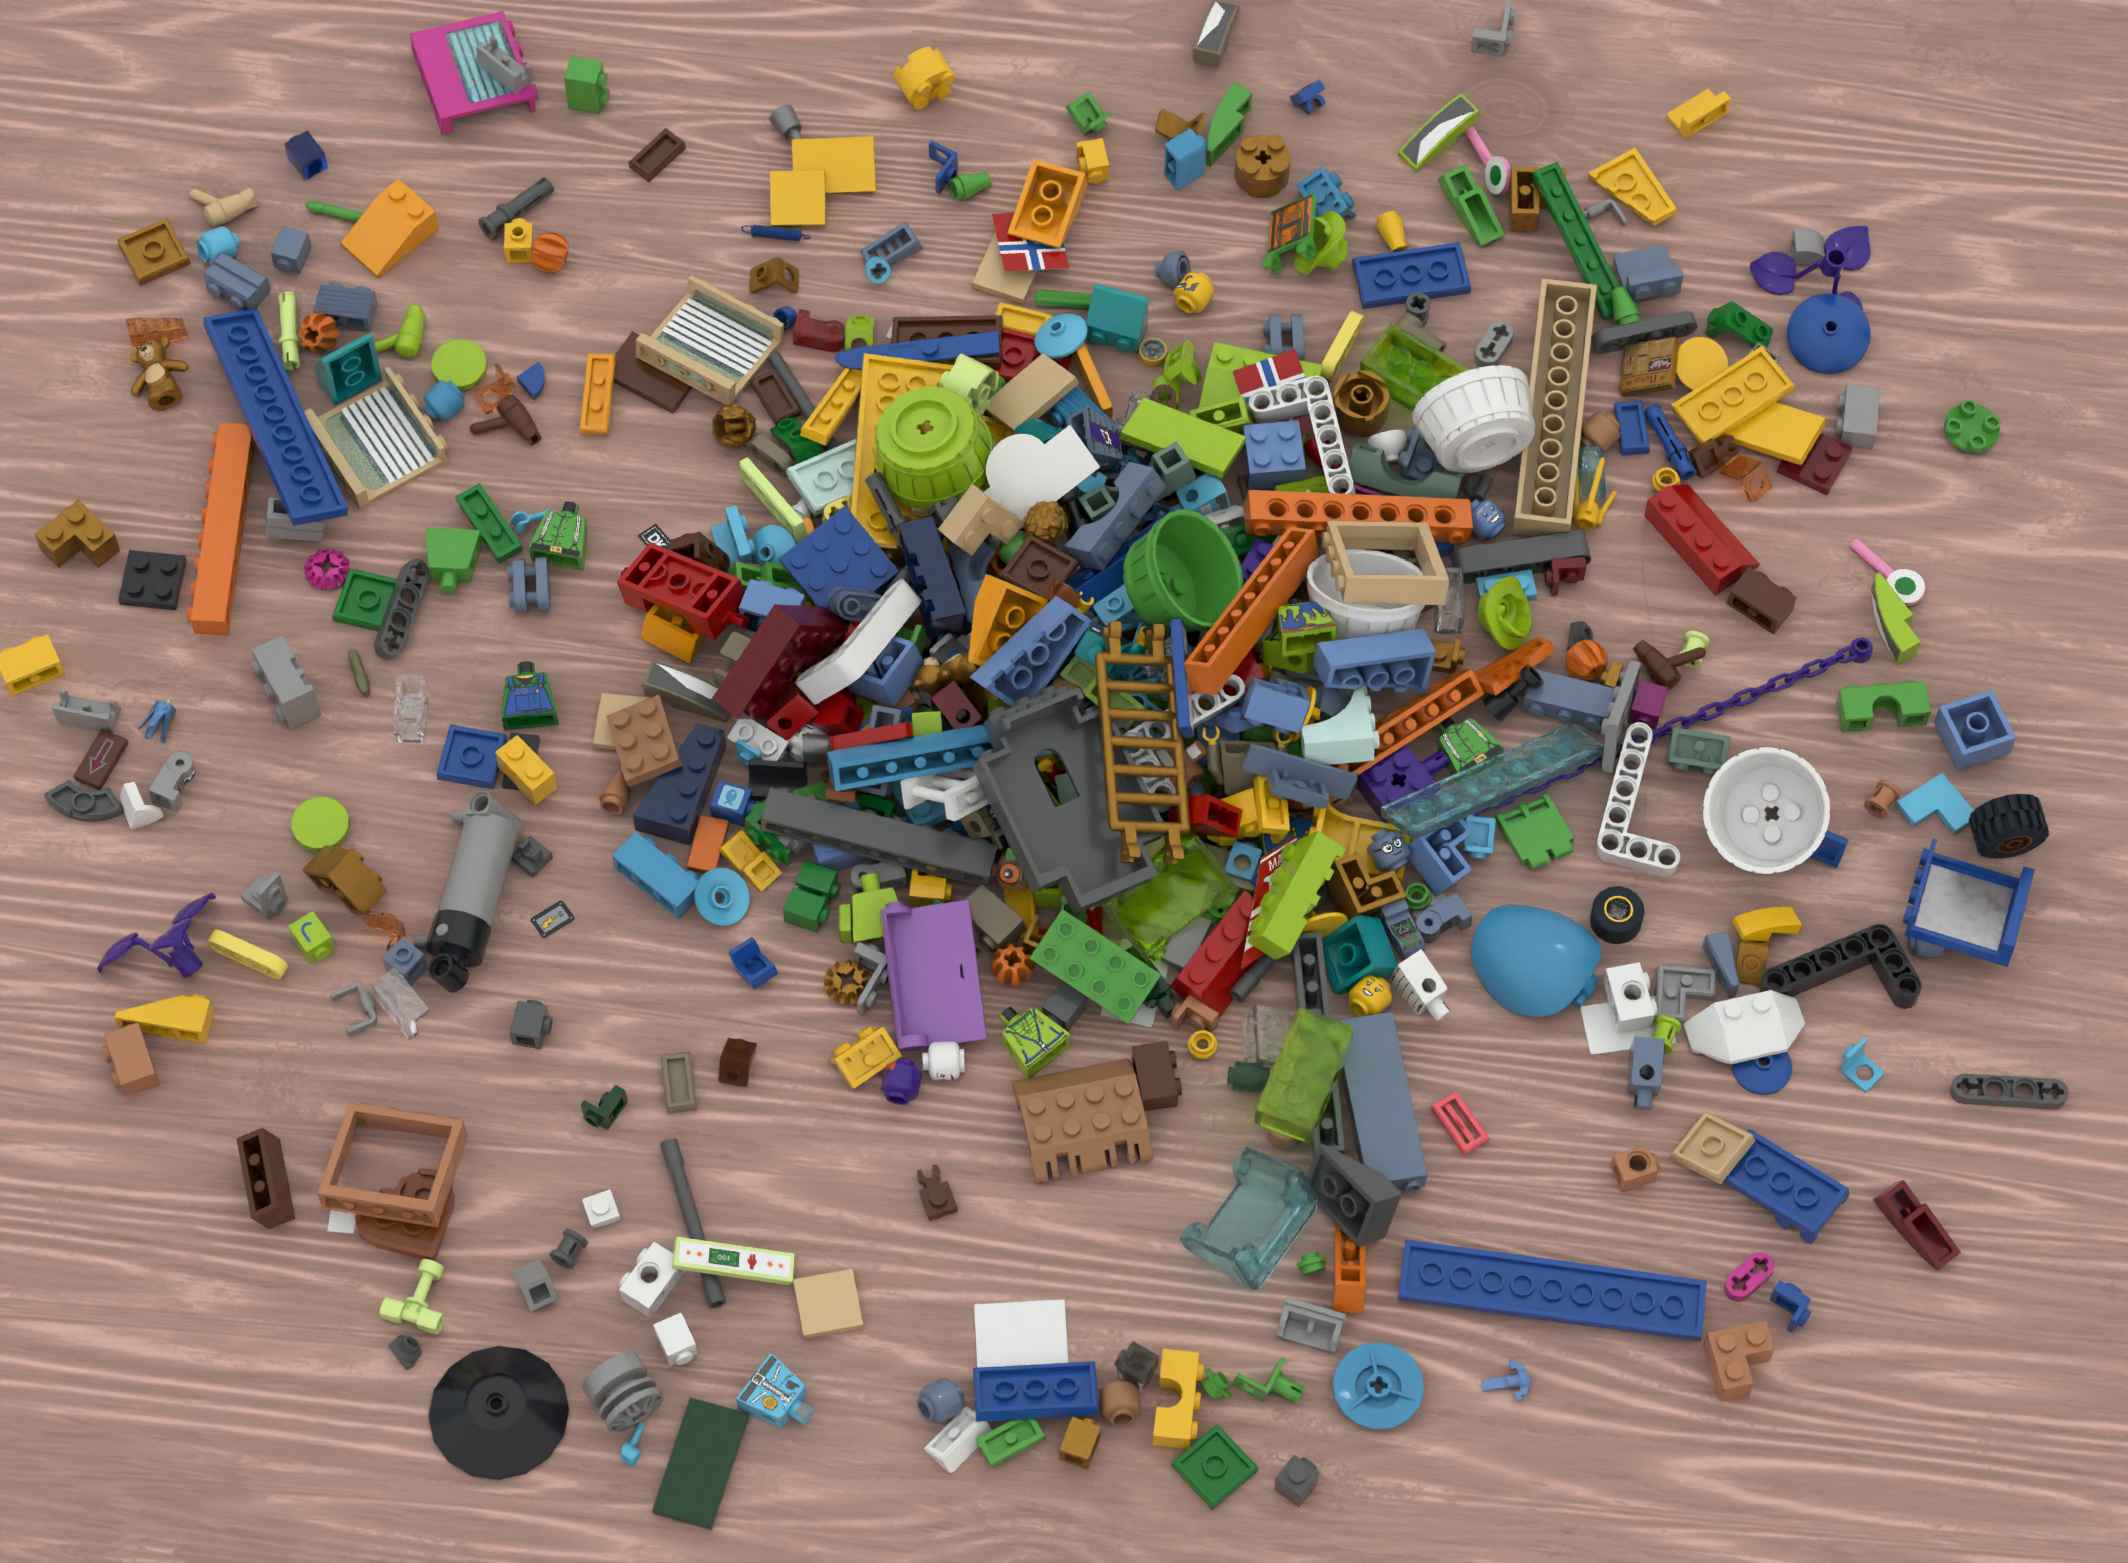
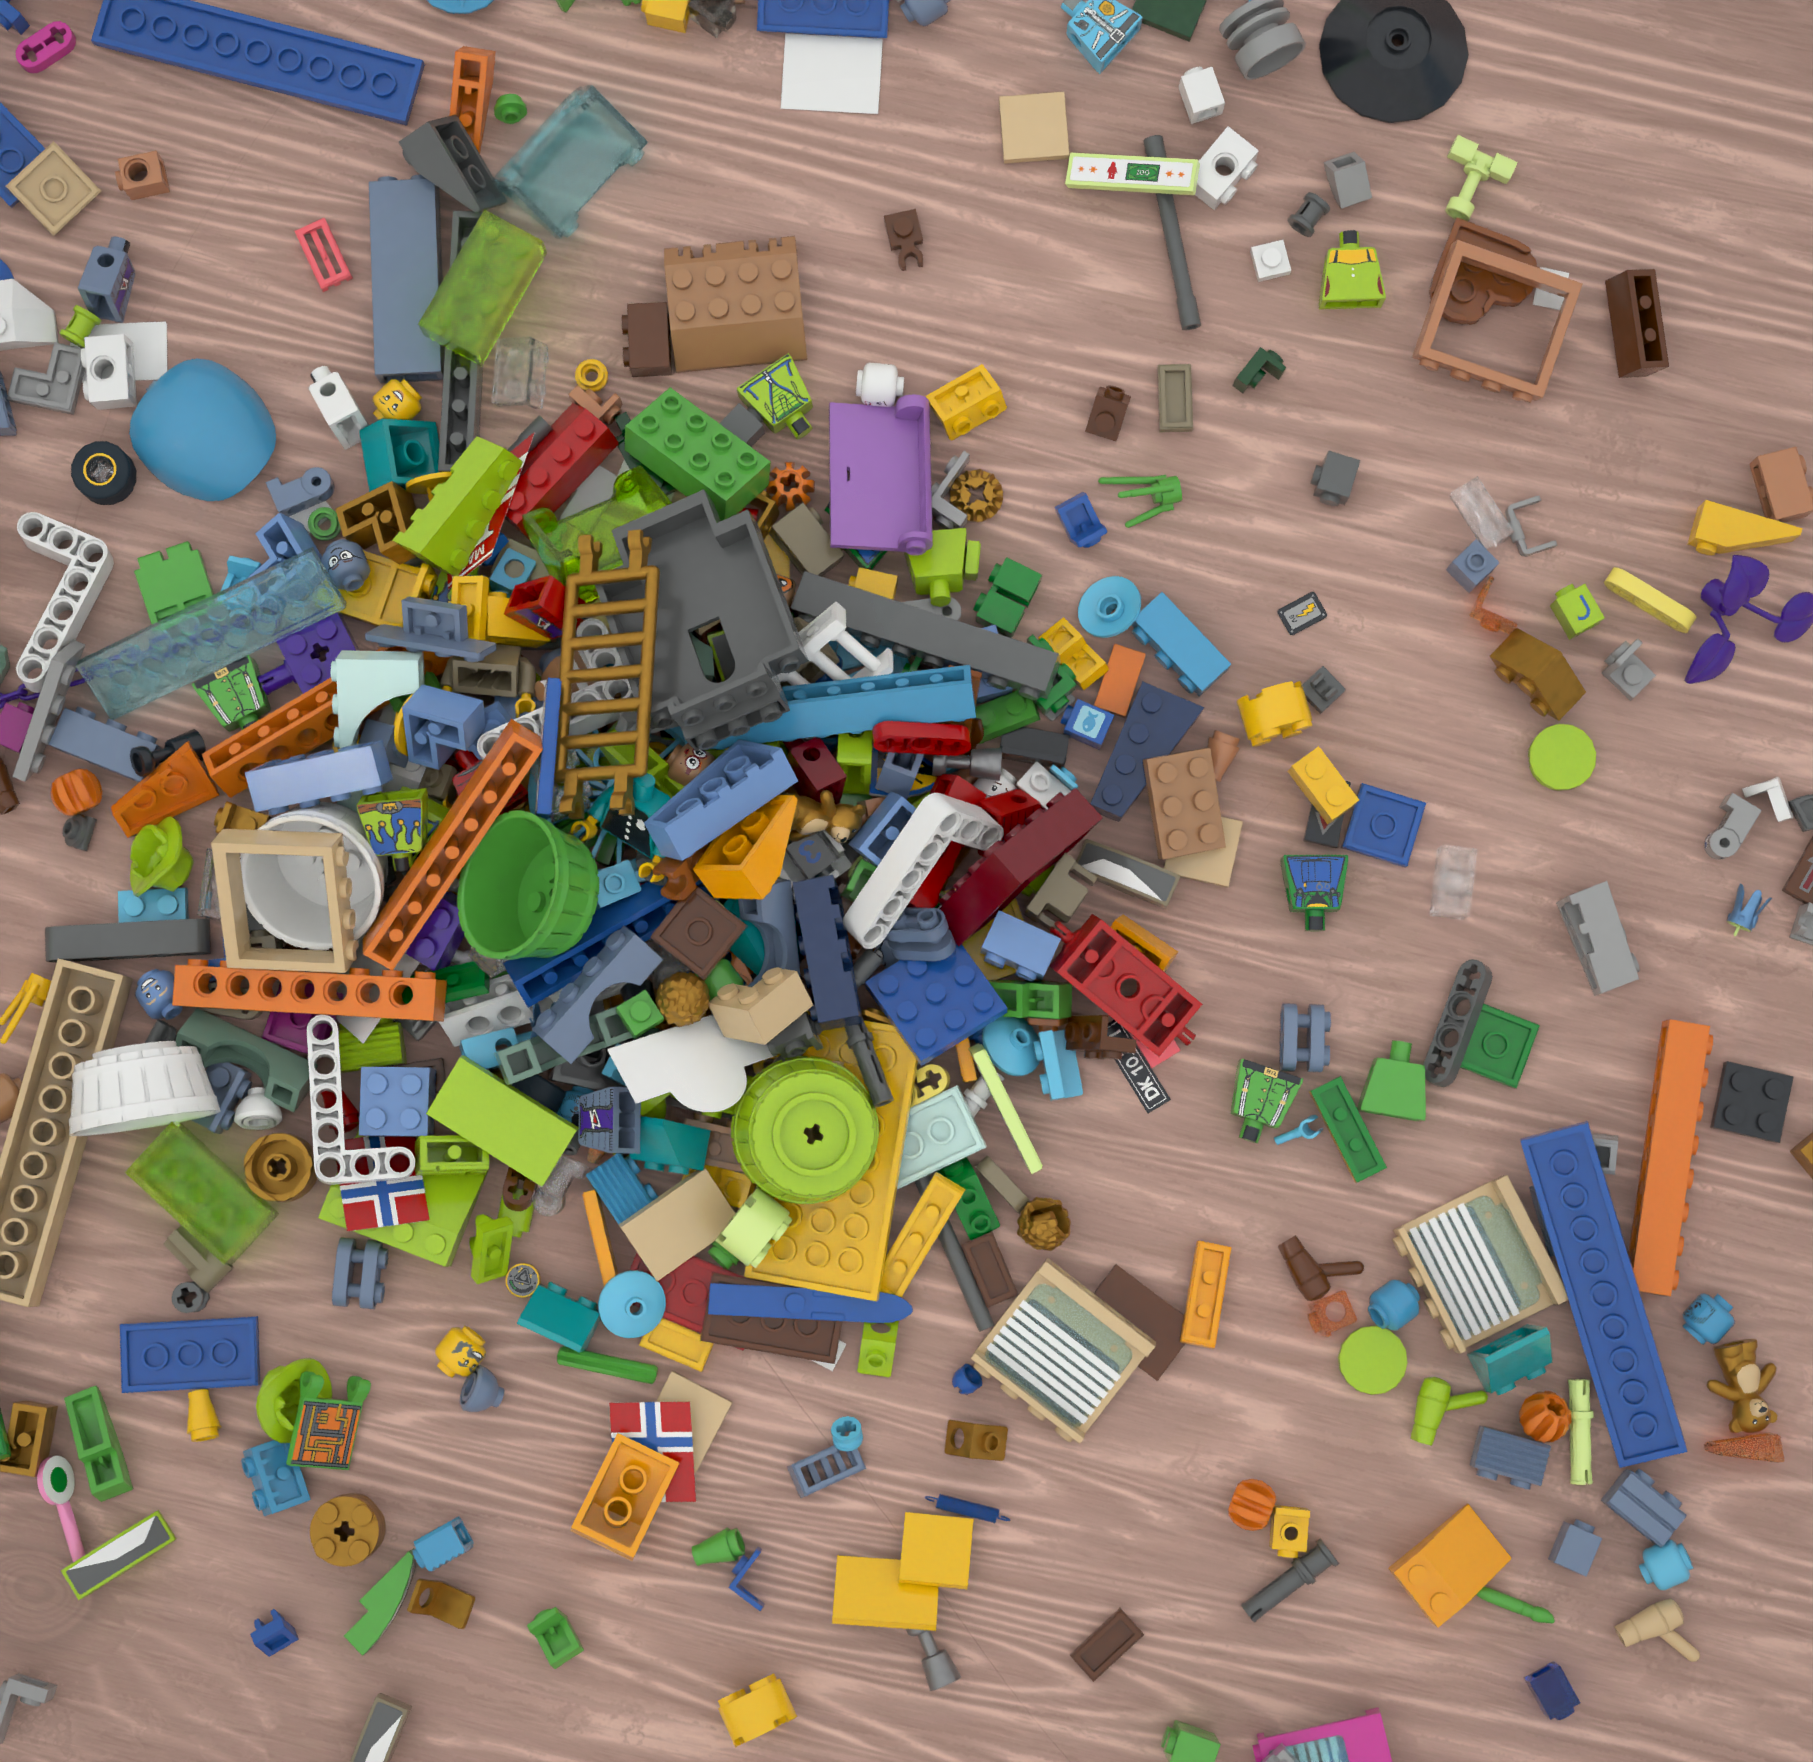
camera: 170 degrees left, 20 degrees up
pearl gold tile [117,218,191,286] -> none
dark pink gear [304,547,350,590] -> none
olive piece [348,649,370,697] -> none
dark grey plate [389,1335,422,1370] -> none
light grey piece [413,791,522,993] -> none
blue tile [517,362,545,400] -> none
clear red leg [793,309,845,352] -> none
dark purple head [880,1058,922,1105] -> none
yellow brick [1076,138,1109,184] -> none
clear green brick [1227,1061,1270,1094] -> none
light grey hinge [1276,1297,1345,1355] -> none
light yellow beam [1321,311,1365,381] -> none
sand blue leg [1379,898,1425,960] -> none
light grey beam [1475,321,1513,367] -> none
dark red bracket [1545,557,1586,596] -> none
clear light blue hinge [1579,446,1606,499] -> none
pearl gold plate [1600,660,1623,688] -> none
none -> bright green plate [616,990,664,1039]
none -> bright green plant [1098,474,1182,528]
none -> yellow brick [1236,681,1313,747]
none -> lime torso [1319,230,1386,310]
none -> dark azure head [1683,1293,1735,1345]

